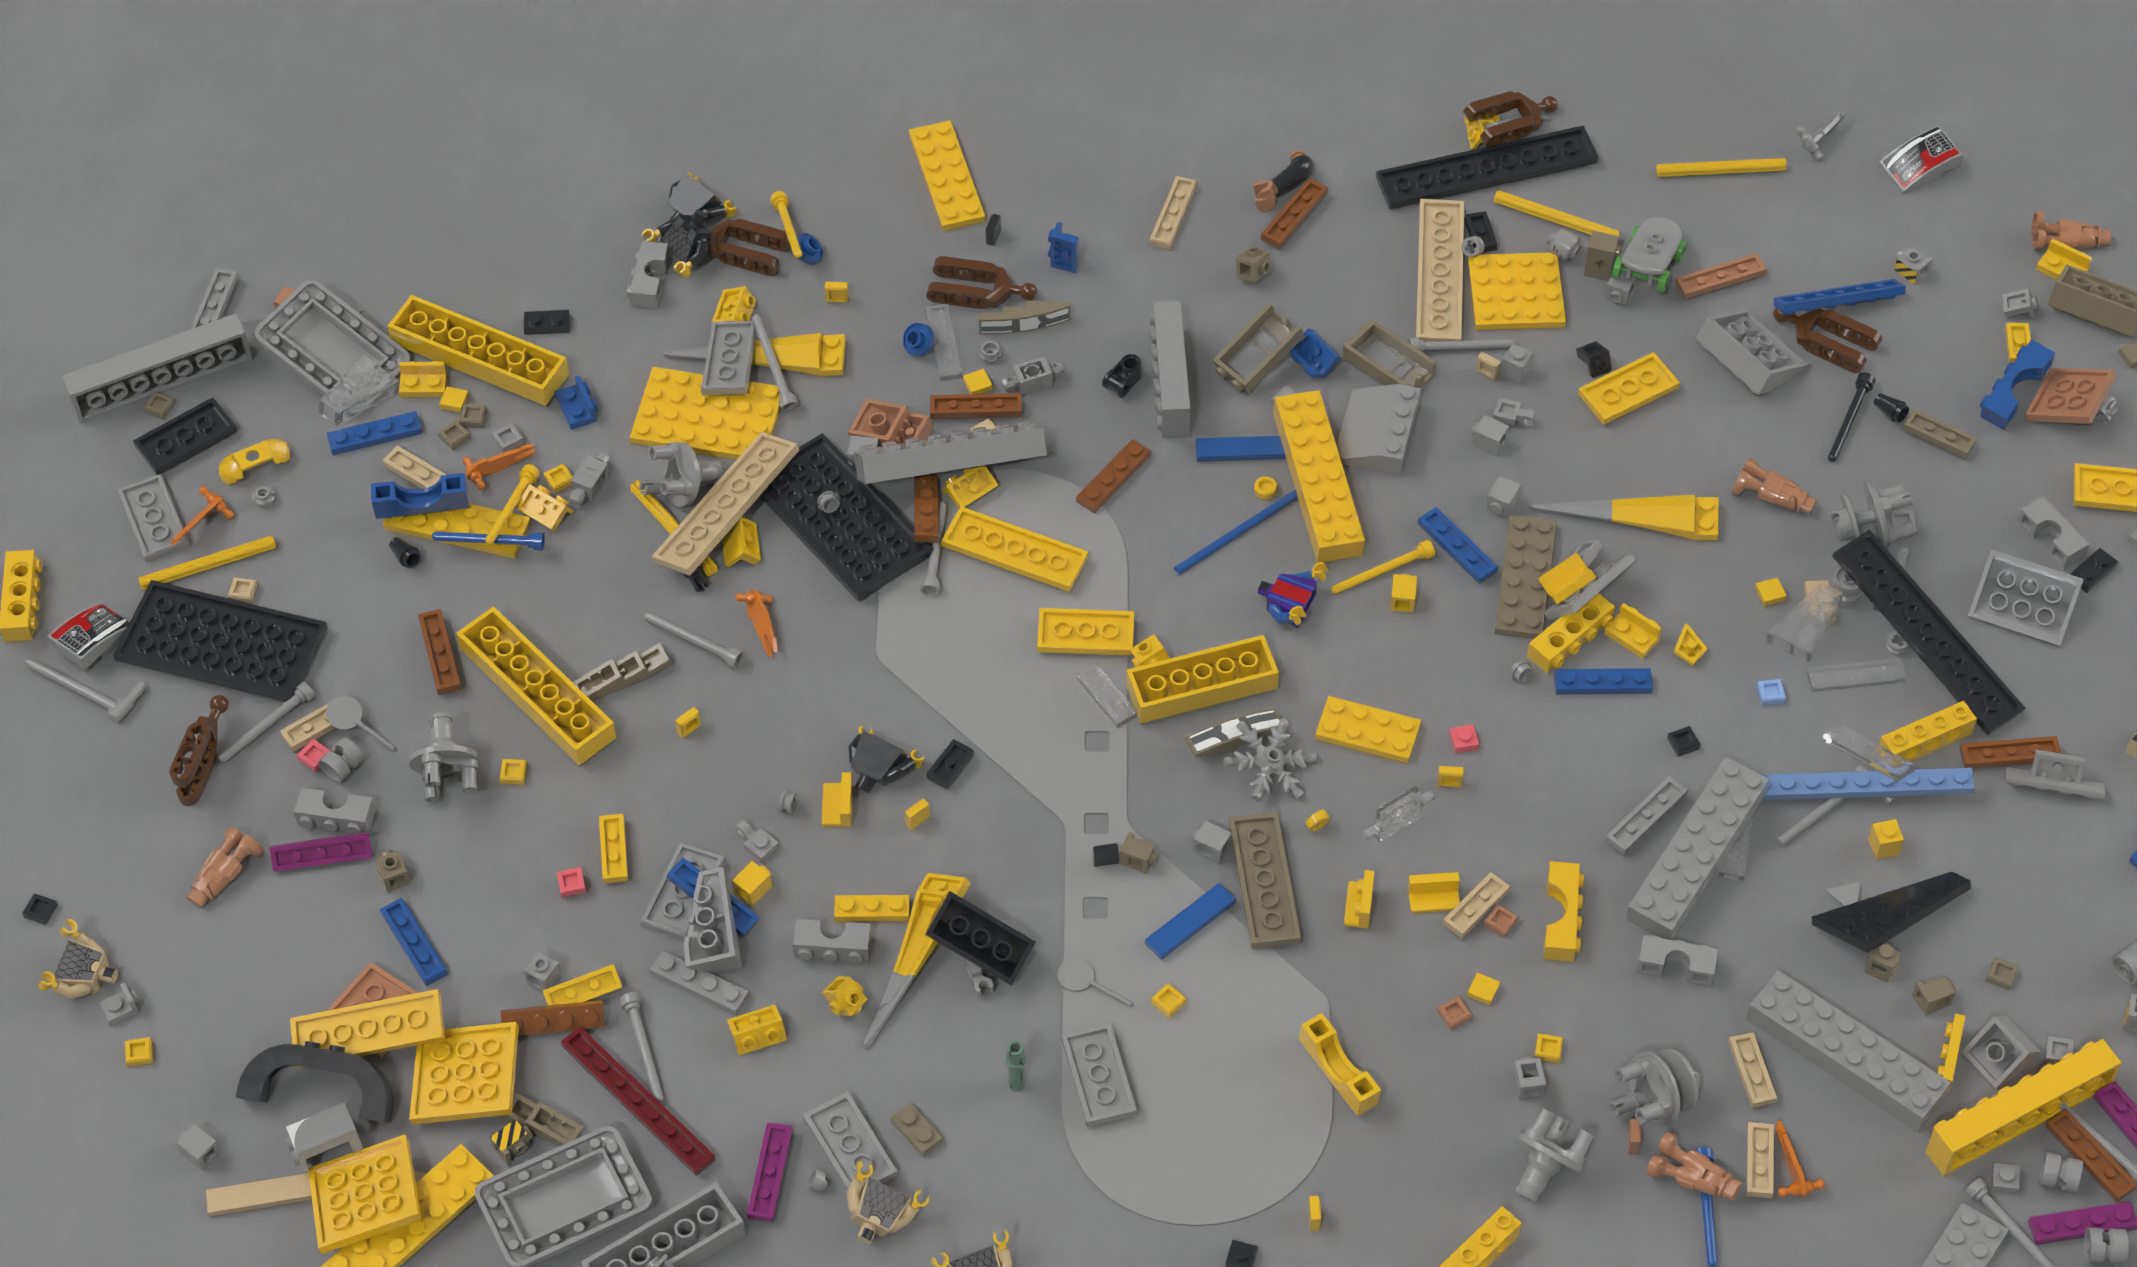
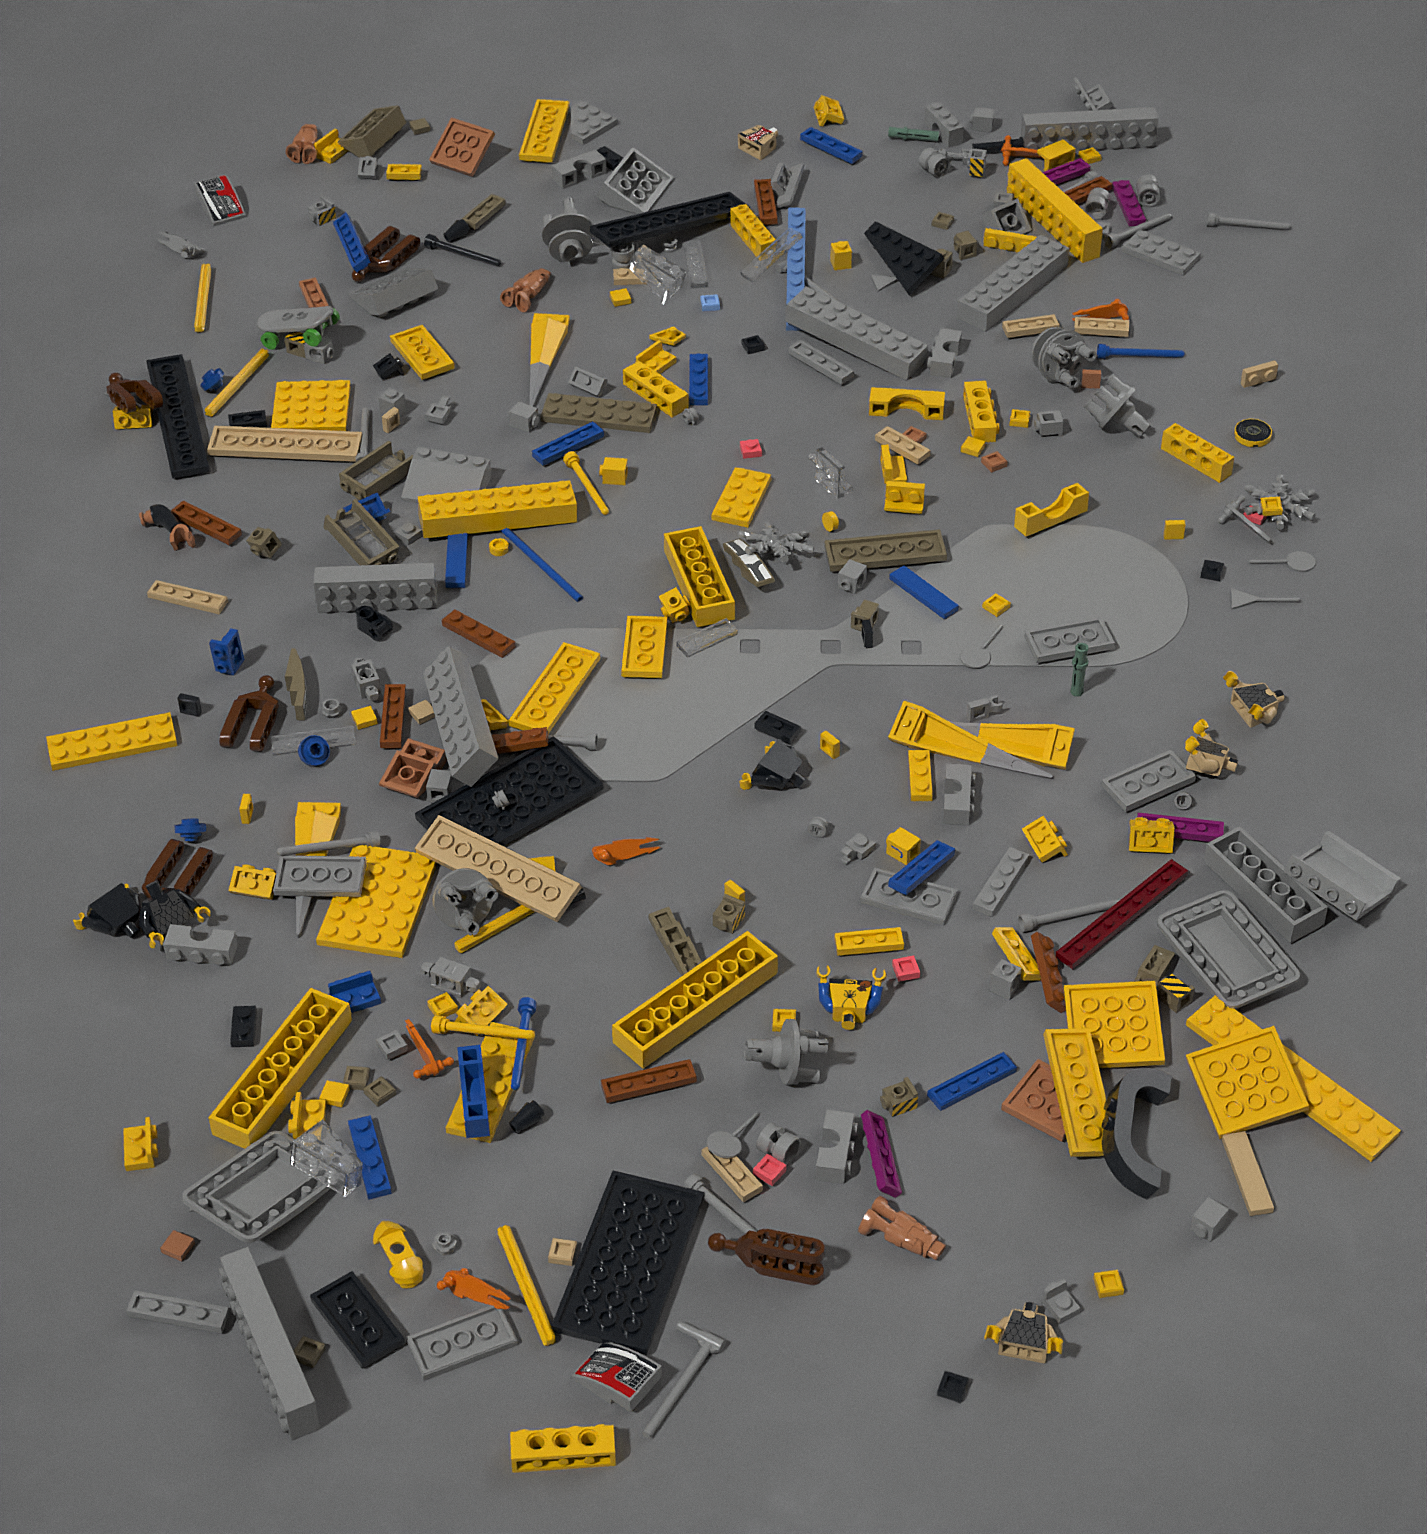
camera: 90 degrees left, 10 degrees down
light grey panel [285,1103,363,1173] -> none
tan plate [382,445,447,489] -> none
light grey piece [644,612,744,669] -> none
light grey wedge [683,867,742,973] -> none
yellow piece [770,191,802,258] -> none
yellow panel [821,772,853,827] -> none
yellow brick [822,976,868,1017] -> none
dark tan plate [890,1103,943,1157] -> none
black slope [925,891,1036,986] -> none
torso [1257,562,1329,628] -> none
yellow tile [1437,766,1464,788] -> none
light grey bush [1462,236,1485,257] -> none
light grey brick [1471,415,1509,456] -> none
yellow panel [1538,553,1597,604] -> none
light grey tile [1544,553,1635,620] -> none
light grey head [1547,229,1582,262] -> none
dark tan brick [1584,231,1622,281] -> none
nougat piece [1647,1132,1742,1201] -> none
blue arch [1980,339,2055,430] -> none
none -> yellow bracket [123,1117,158,1171]
none -> blue plate [200,368,224,391]
none -> dark tan brick [713,894,745,934]
none -> torso [816,965,887,1030]
none -> yellow plate [951,722,1075,770]
none -> yellow brick [963,381,999,442]
none -> yellow bracket [1129,817,1175,853]

